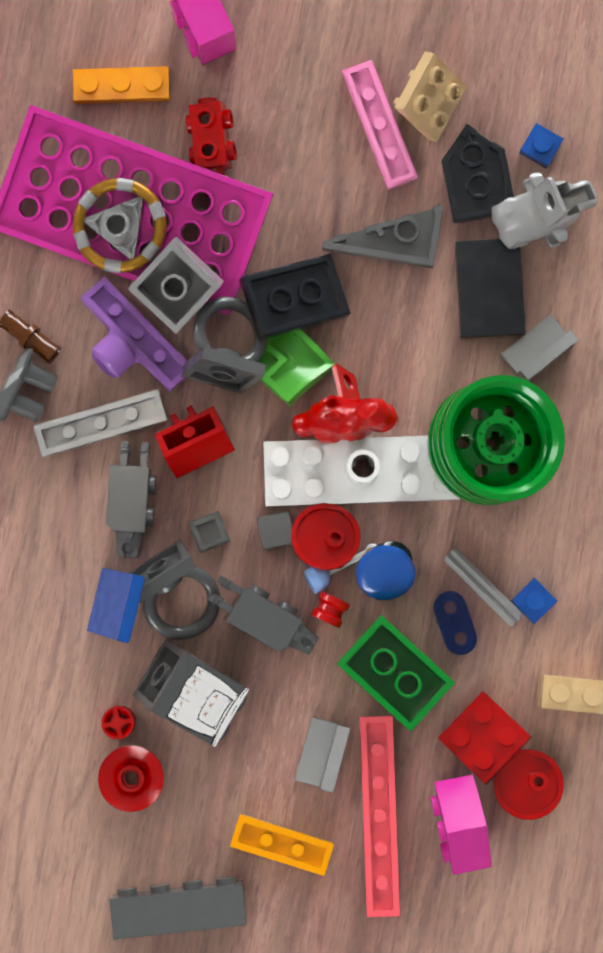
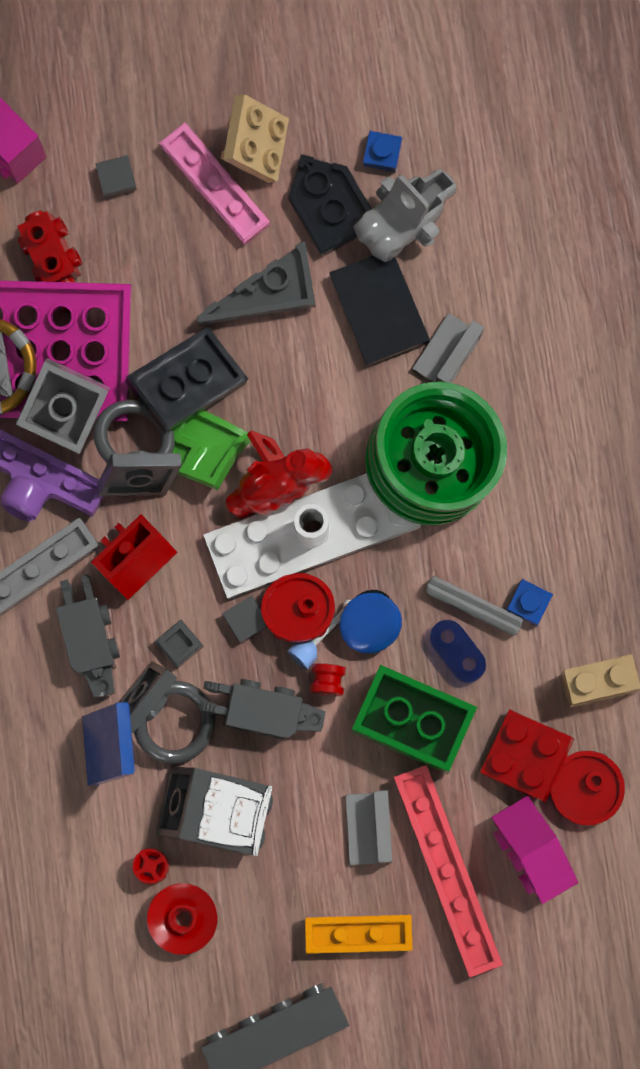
camera: 15 degrees left, 5 degrees down
none -> dark grey tile [96,155,137,198]

